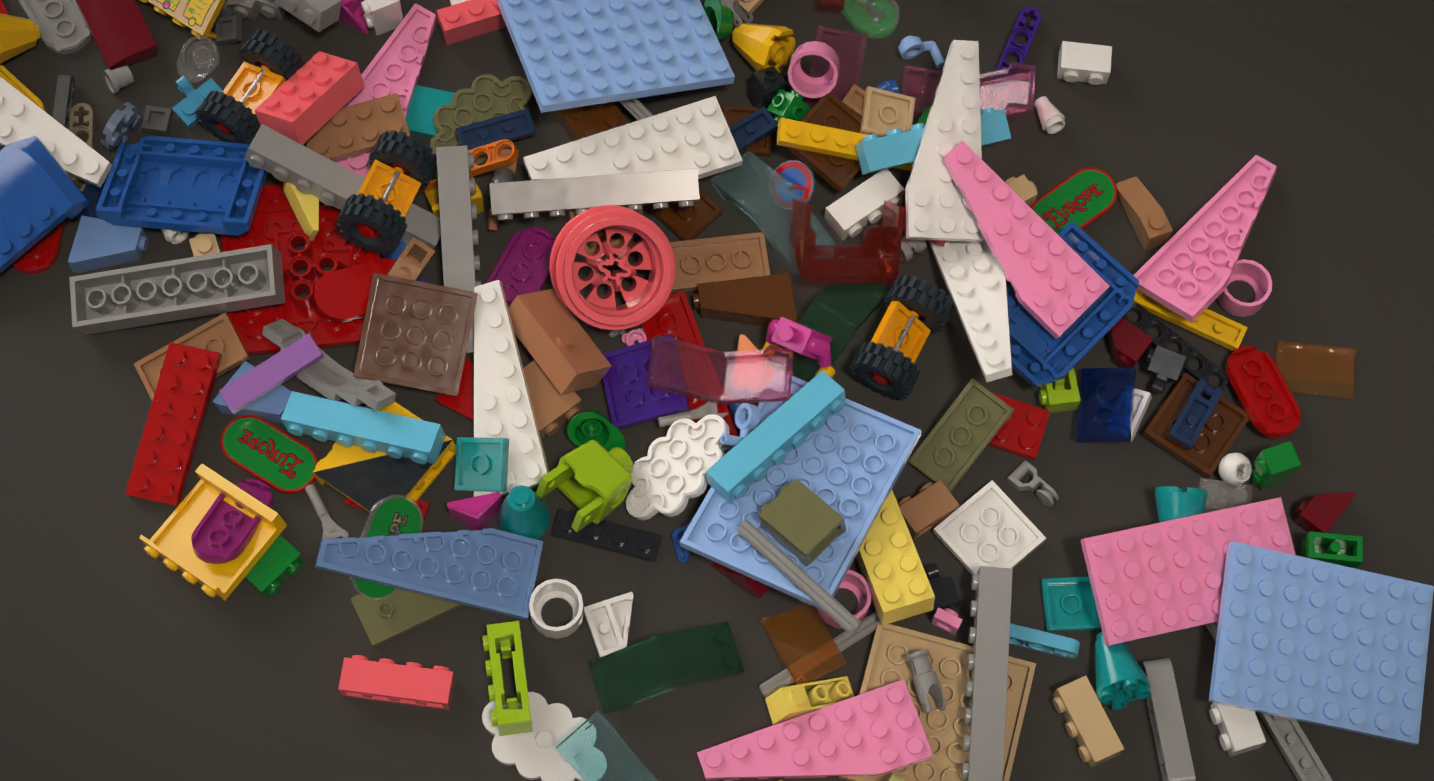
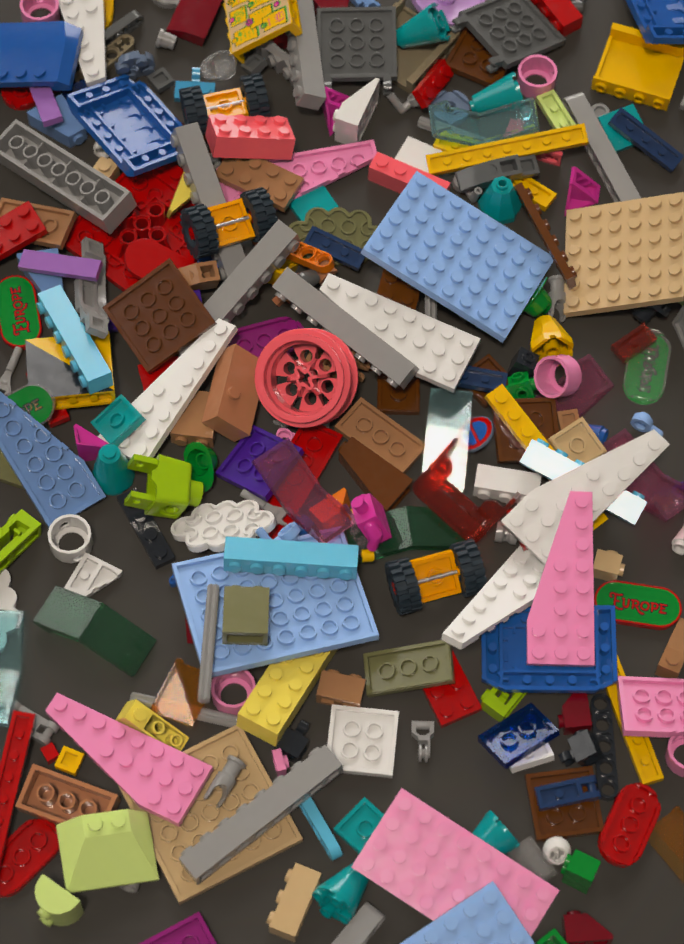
camera: 50 degrees right, 5 degrees down
none -> medium lavender tile [29,86,63,127]

